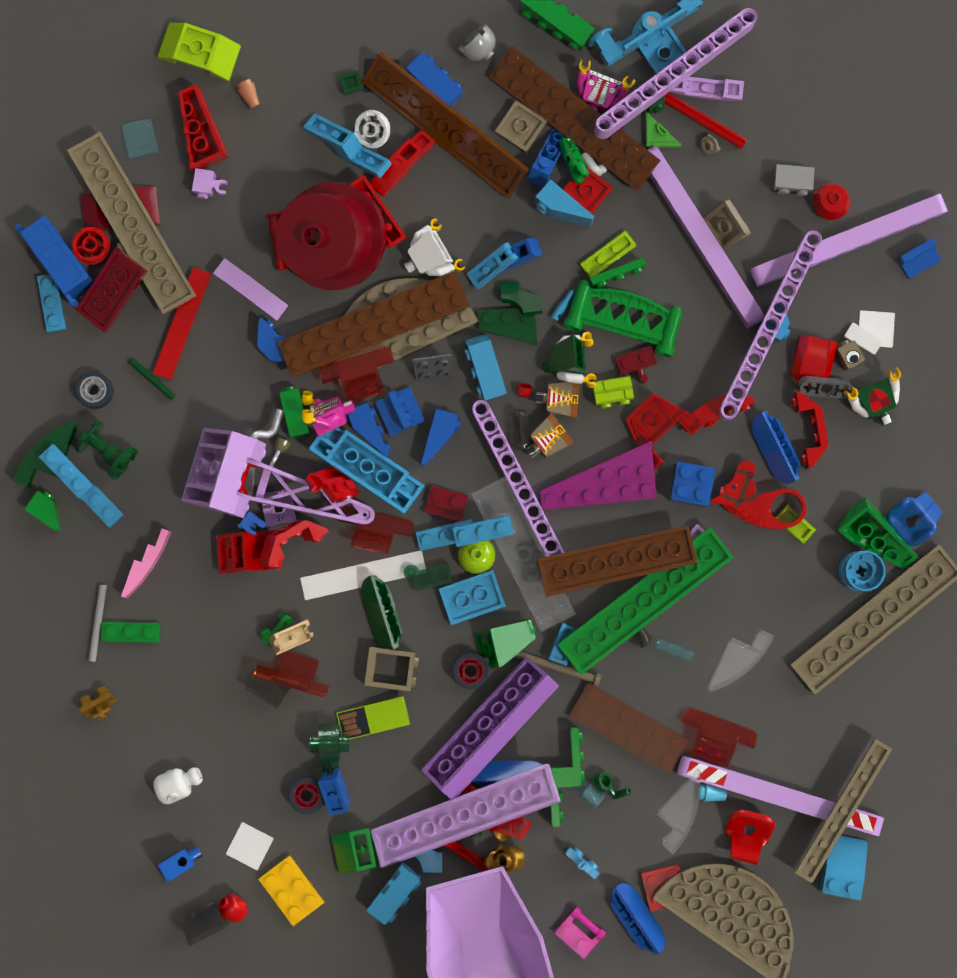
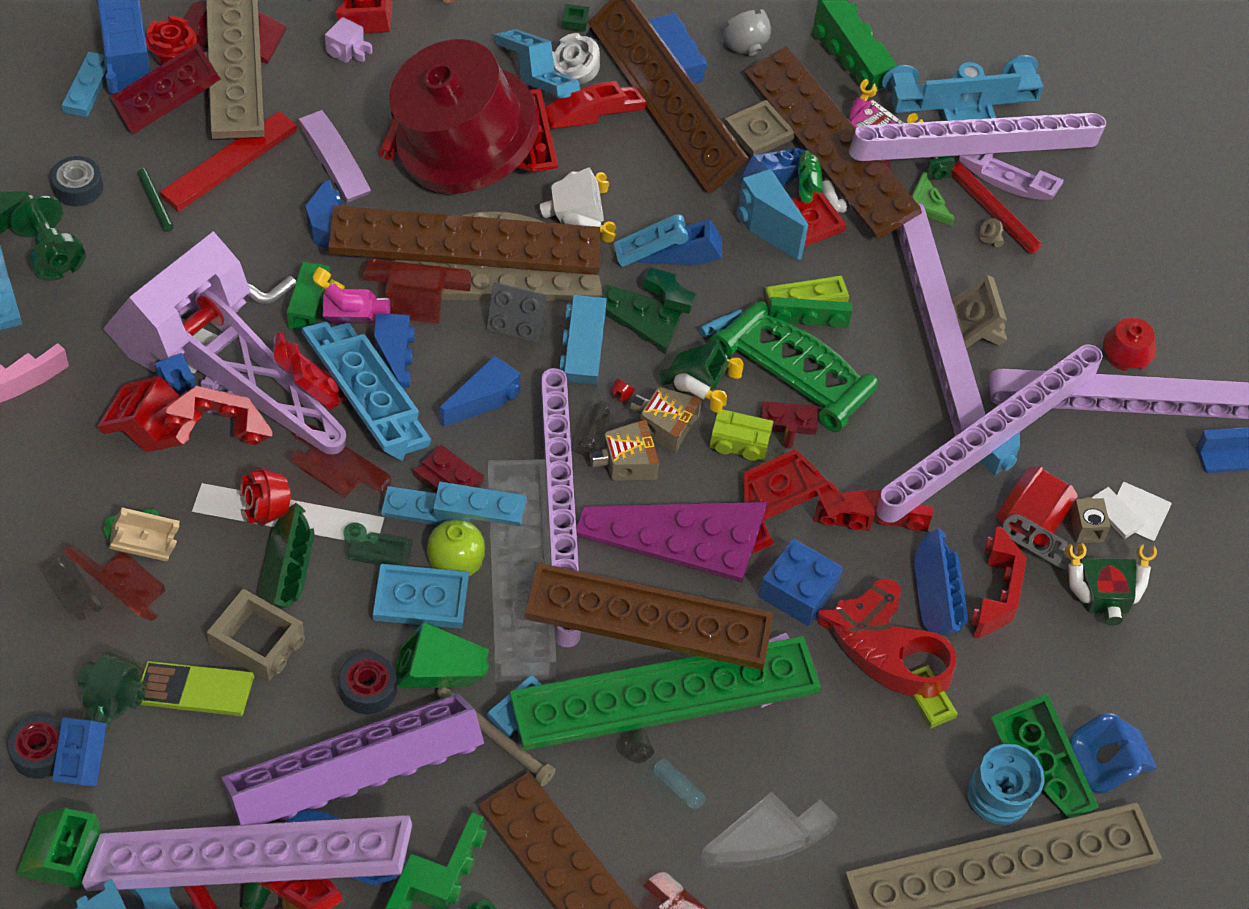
camera: 20 degrees right, 30 degrees down
olive hinge [269,436,291,467] -> none
blue bracket [375,387,425,436] -> none
light grey brick [773,164,815,196] -> none
none -> red cone [240,467,291,526]

